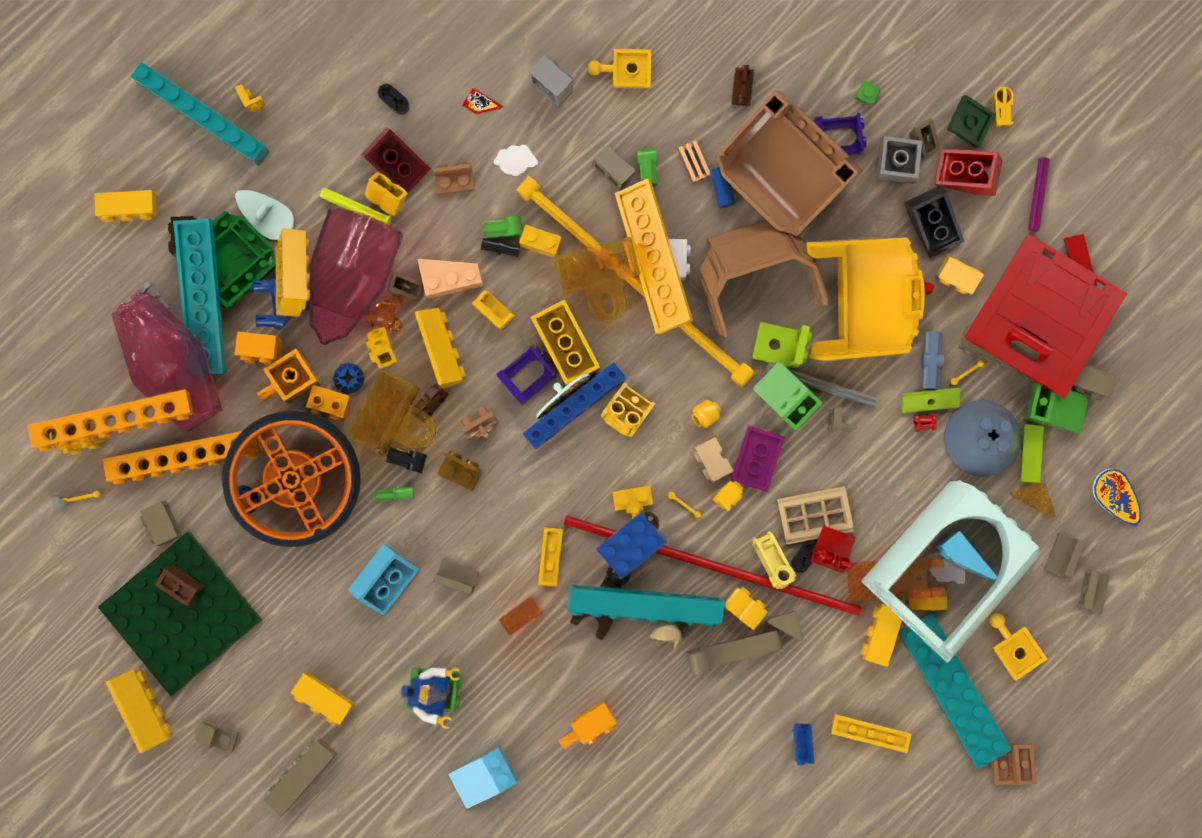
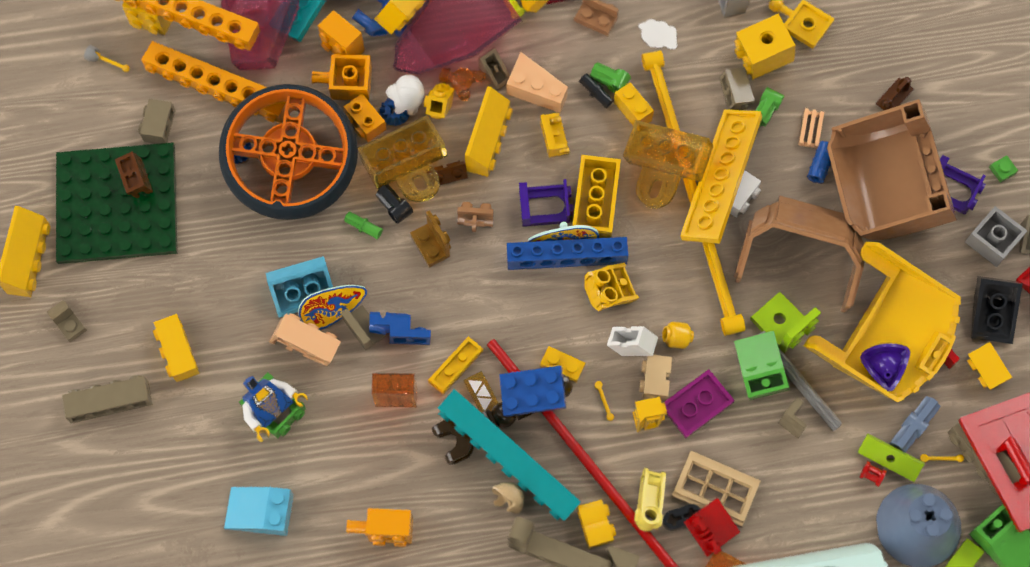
camera: 35 degrees right, 15 degrees down
none -> light nougat wedge [269,313,341,366]
none -> shield [298,285,367,330]
none -> blue plate [369,312,431,345]
none -> white hair [386,75,425,116]
none -> clear yellow tile [463,371,499,412]
none -> white brick [607,326,658,356]
none -> yellow brick [734,13,795,80]
none -> dark purple hat [860,343,910,391]

